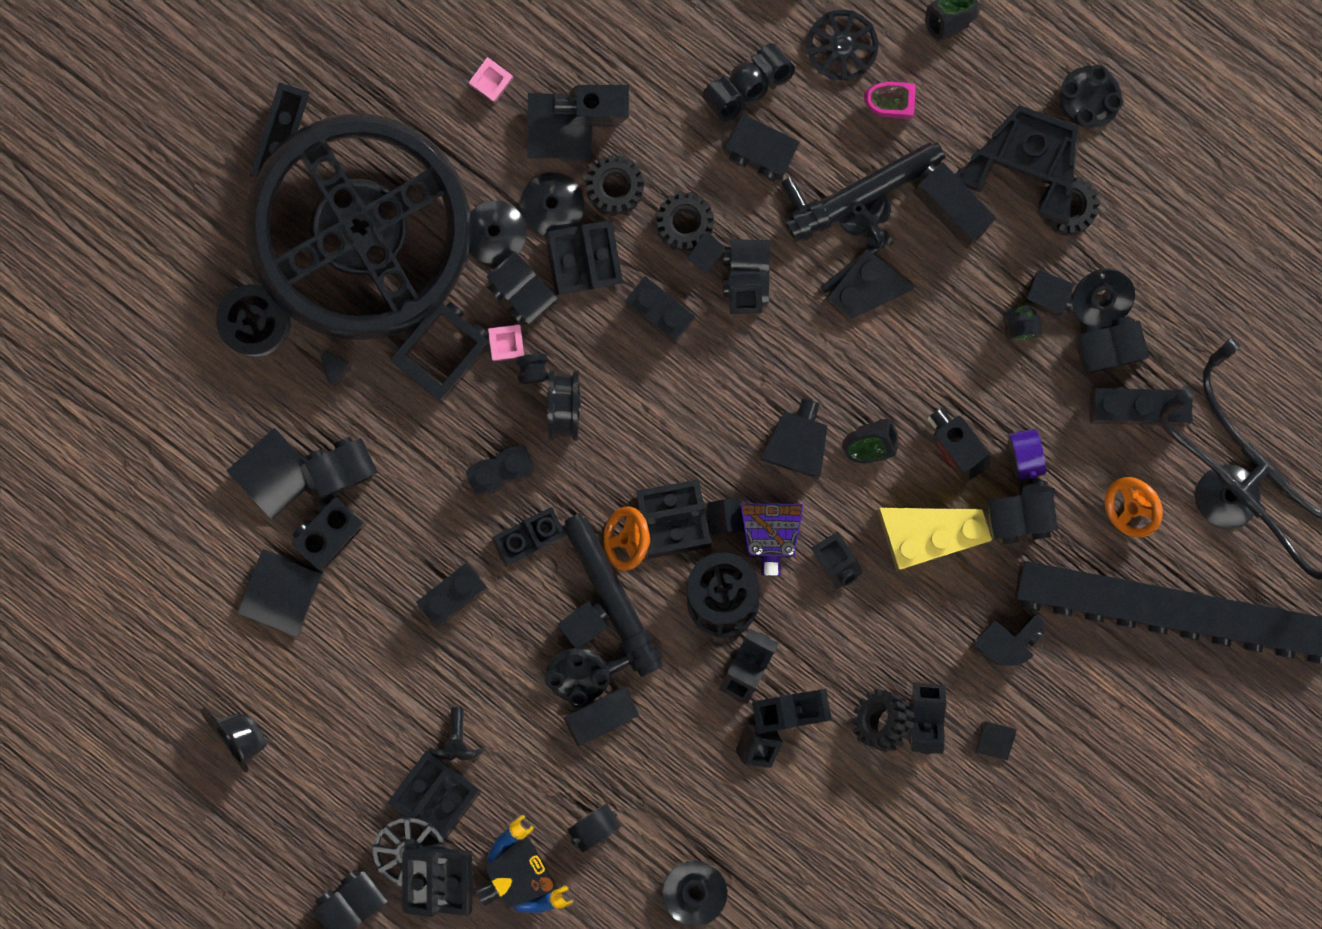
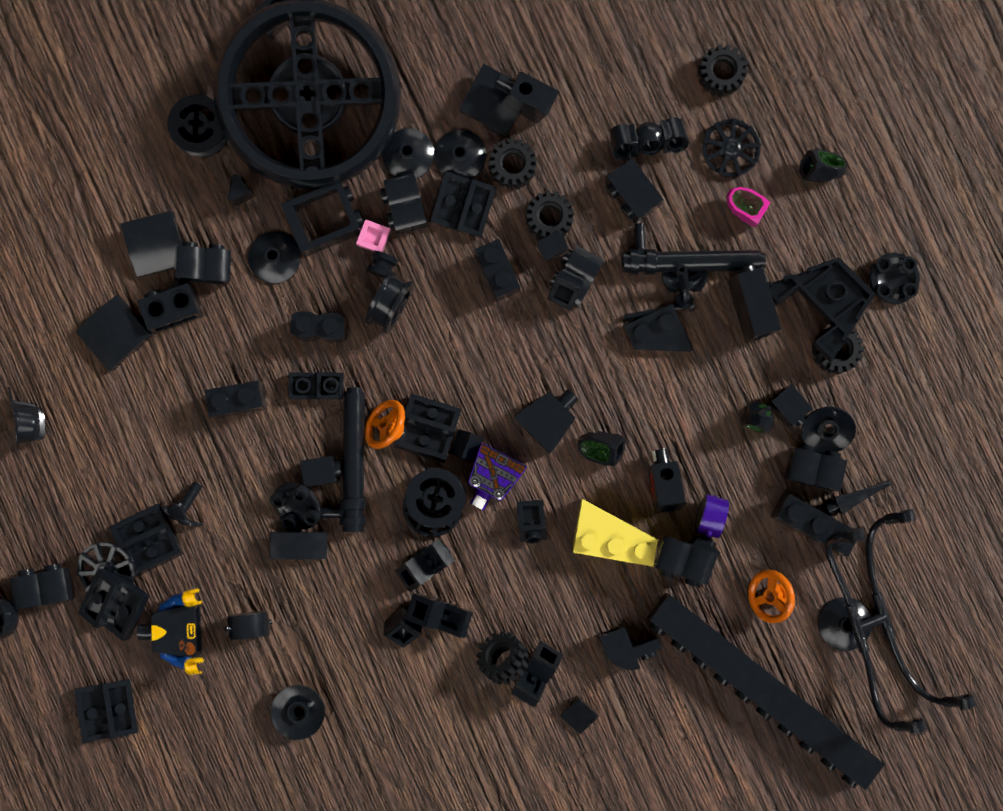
camera: 25 degrees right, 0 degrees up
bright pink plate [468,57,514,104] -> none
none -> black dish [248,232,301,284]
none -> black piece [824,480,891,515]

